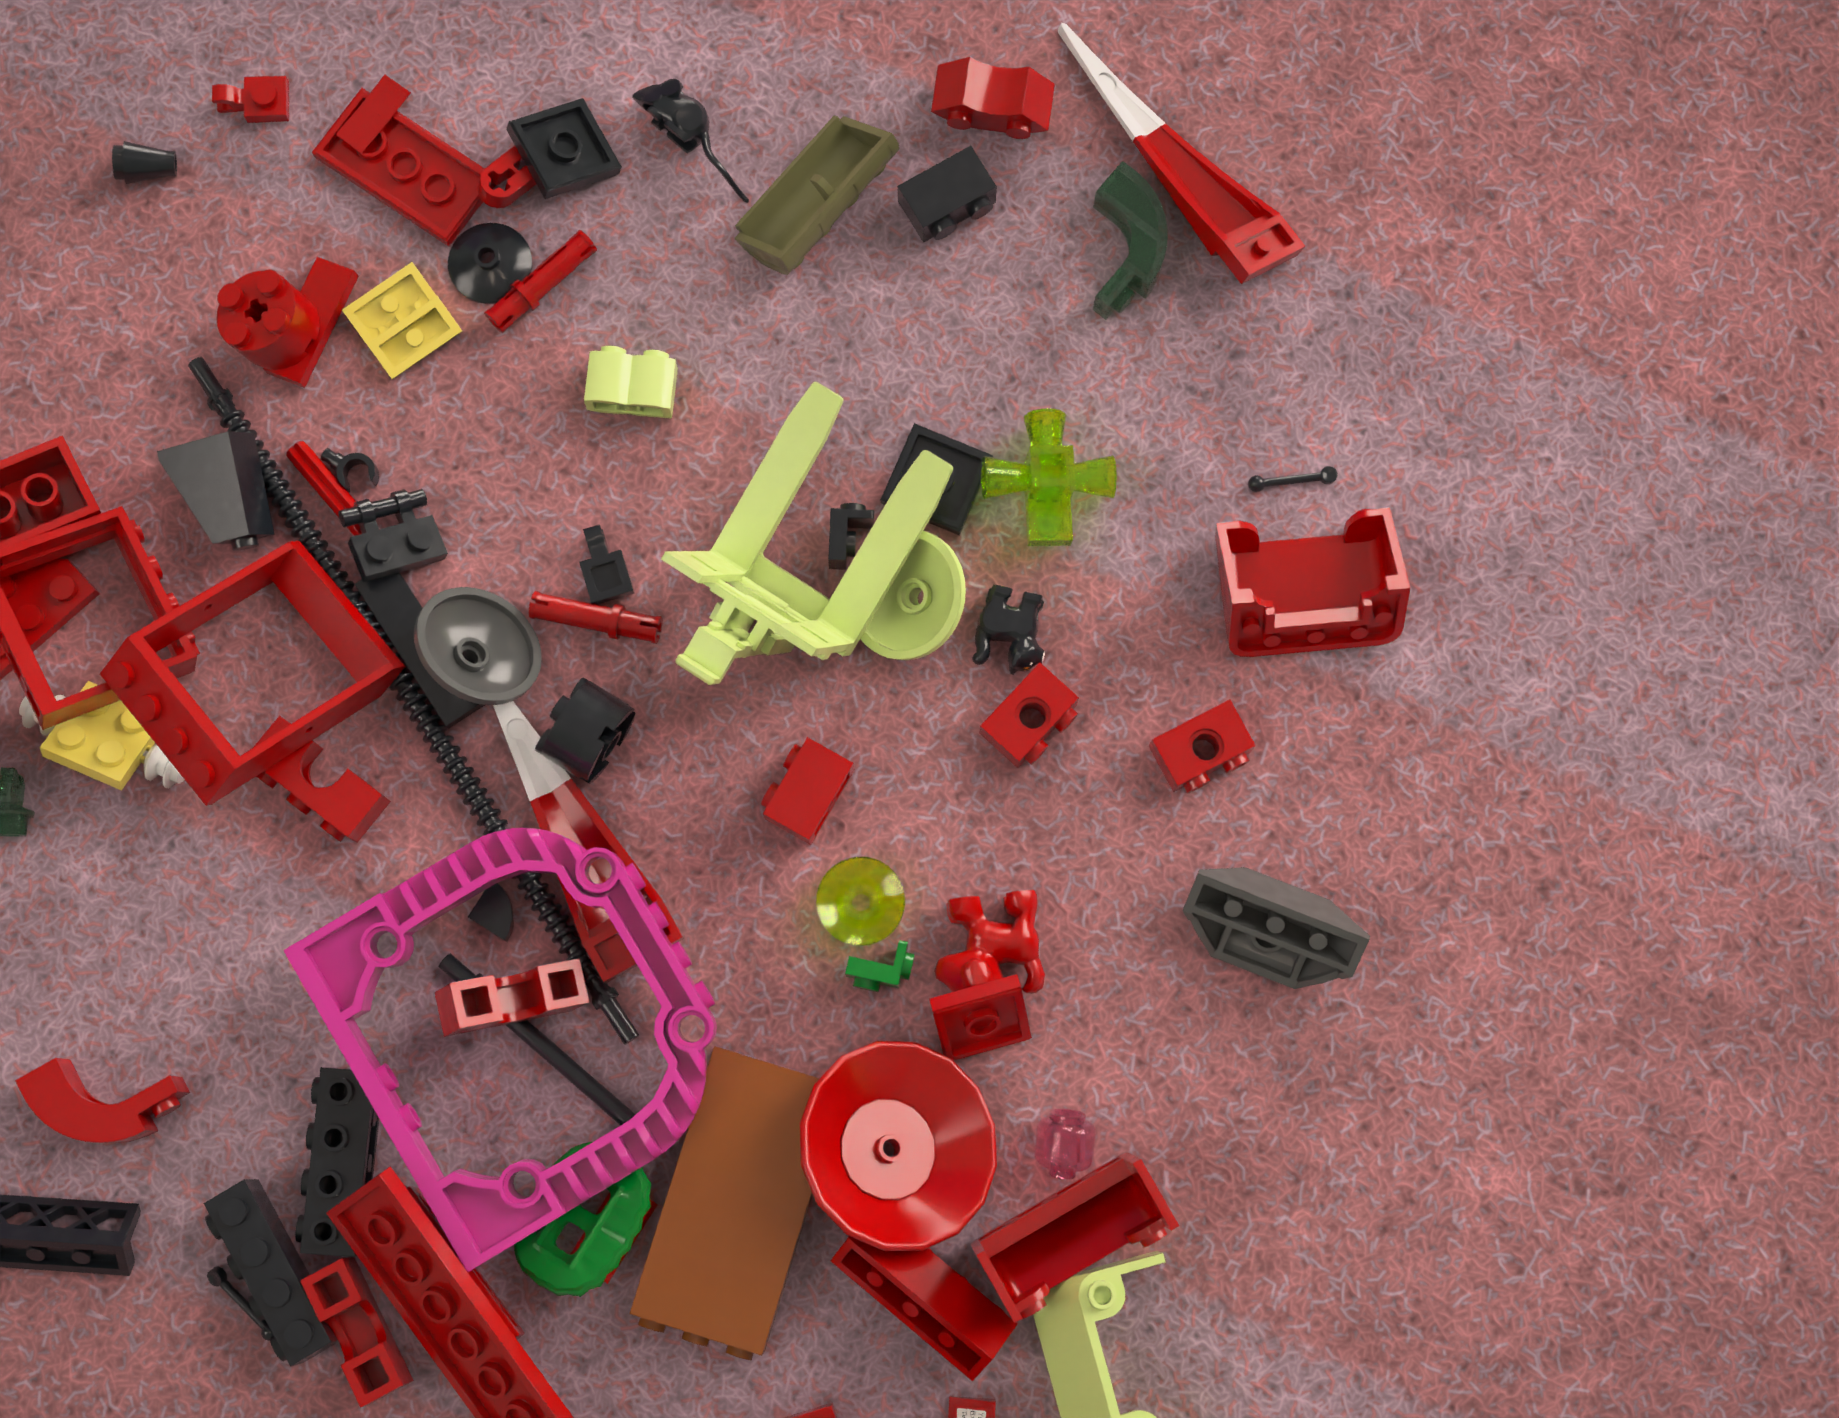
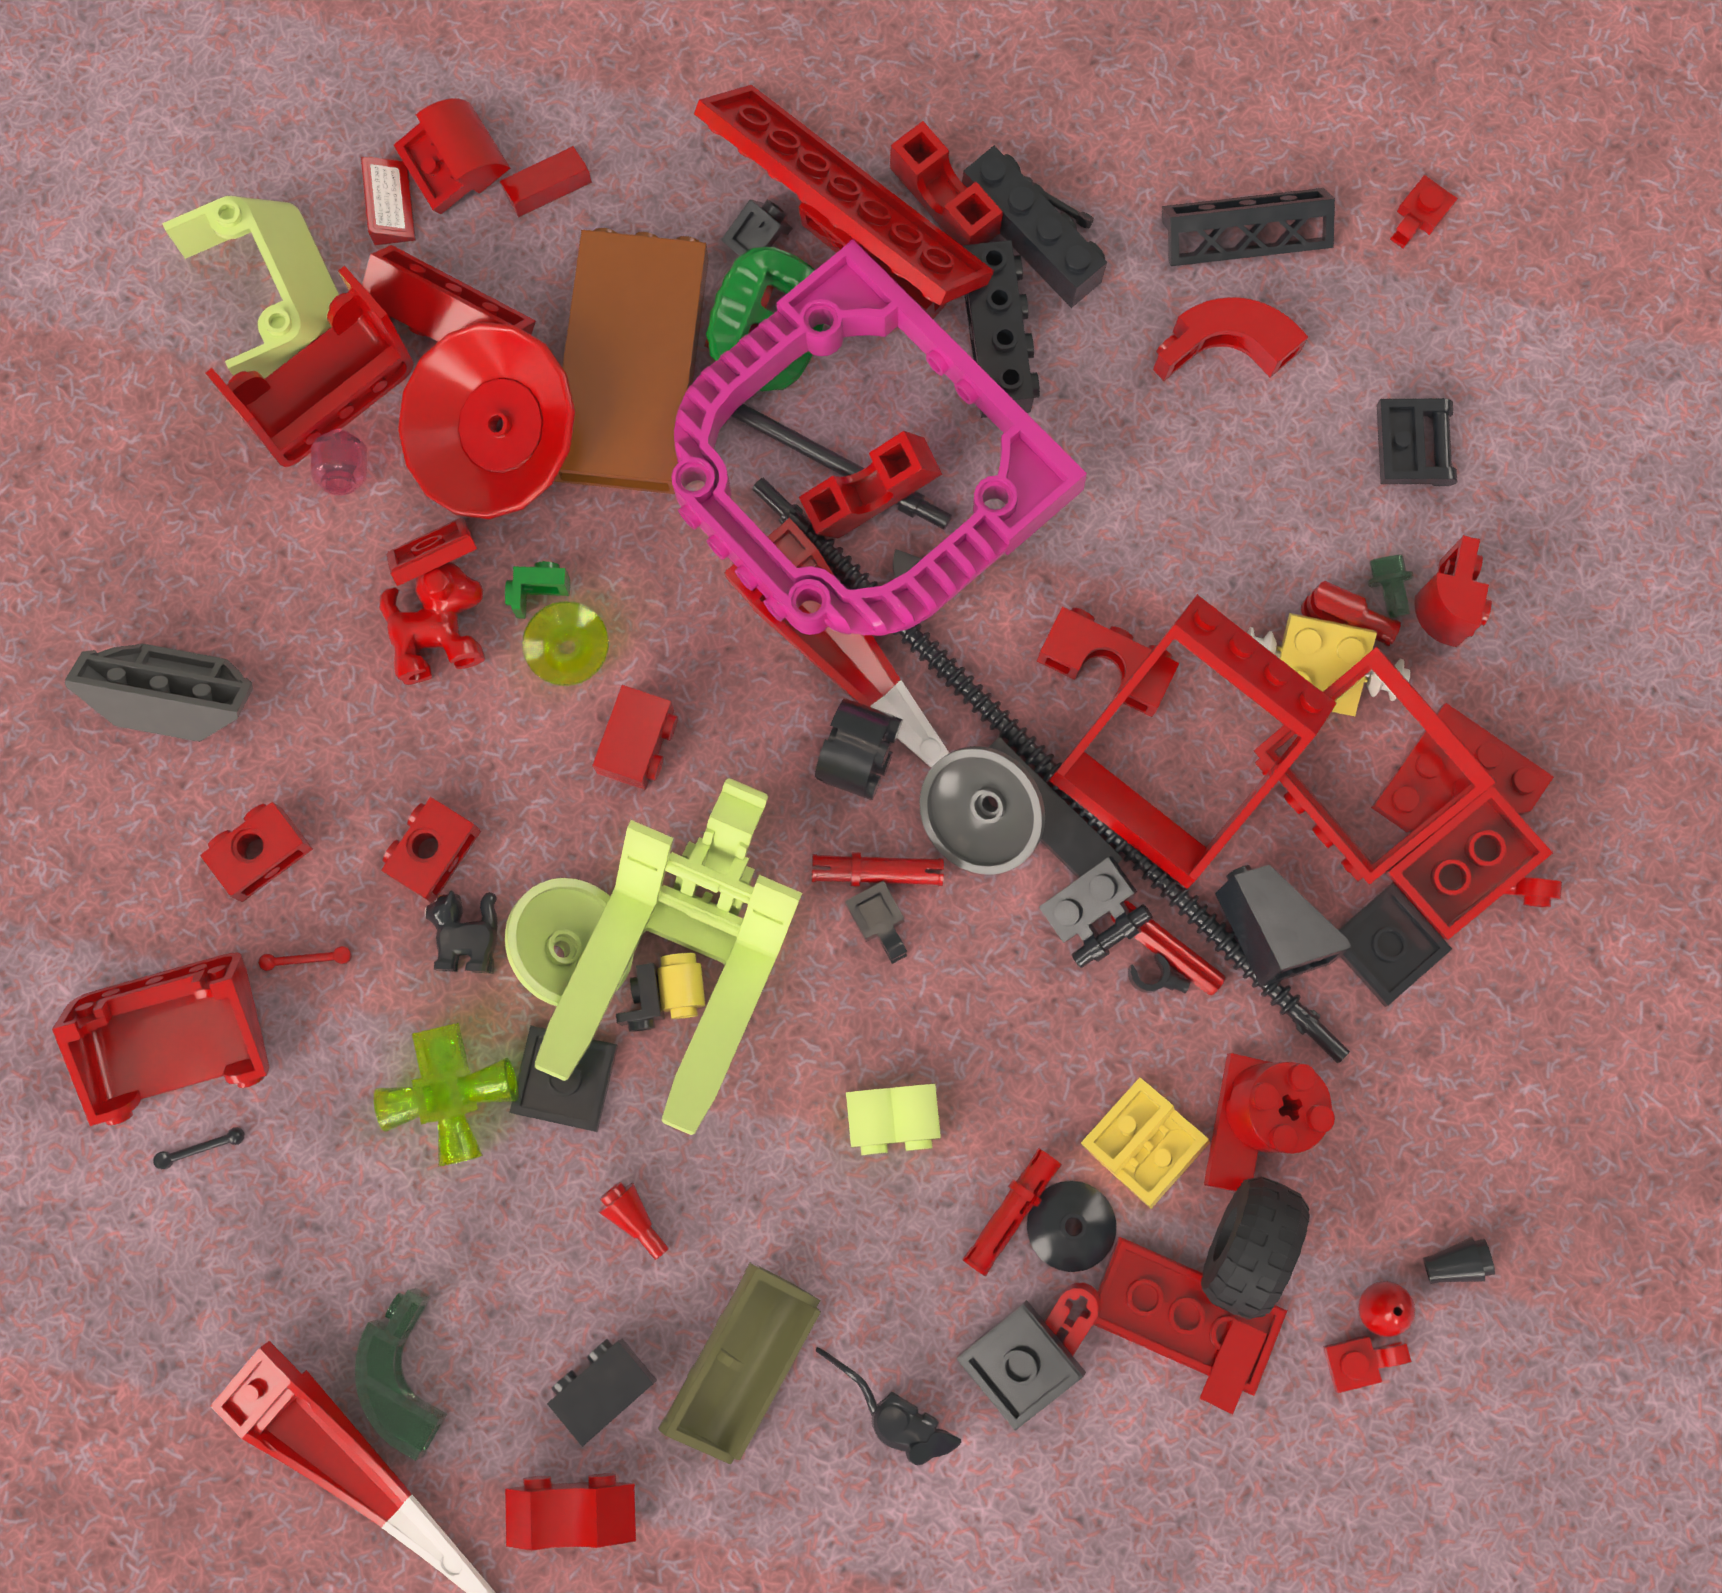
camera: 165 degrees right, 0 degrees up
none -> red hinge [258,946,352,971]
none -> red cone [598,1182,669,1260]
none -> light yellow brick [657,953,706,1019]
none -> black bracket [721,199,793,256]
none -> black tyre [1201,1176,1310,1319]
none -> red arm [1301,581,1401,647]
none -> black tile [1338,883,1452,1007]
none -> red animal [1358,1281,1416,1337]

